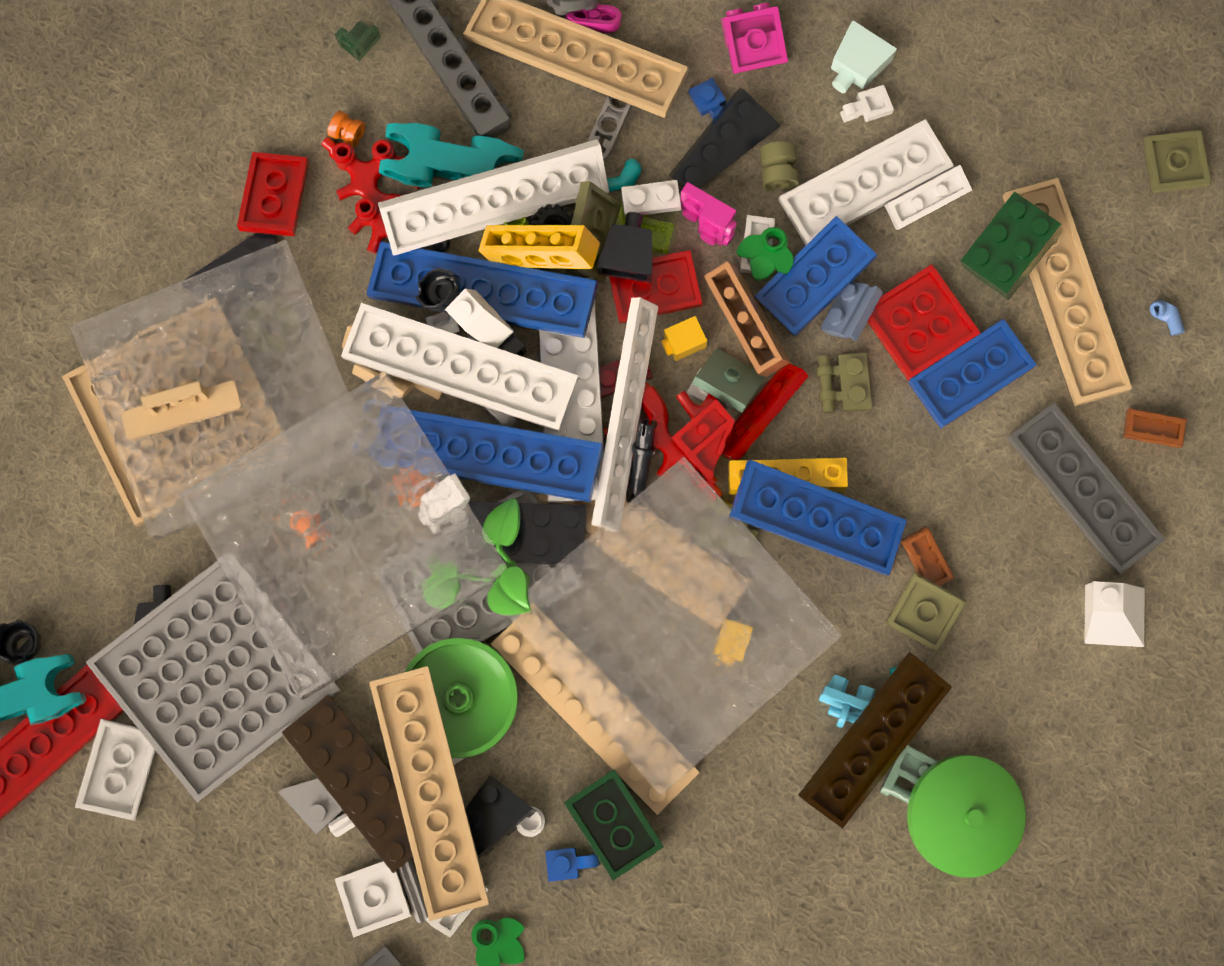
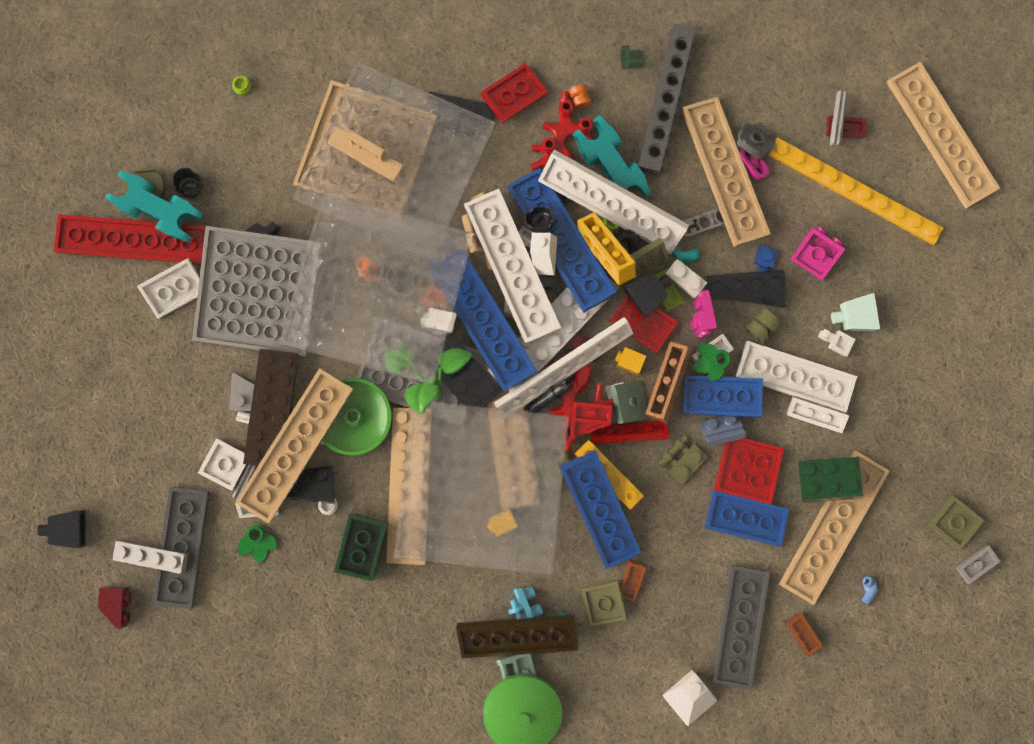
camera: 40 degrees right, 5 degrees up
blue plate [545,847,599,882] -> none

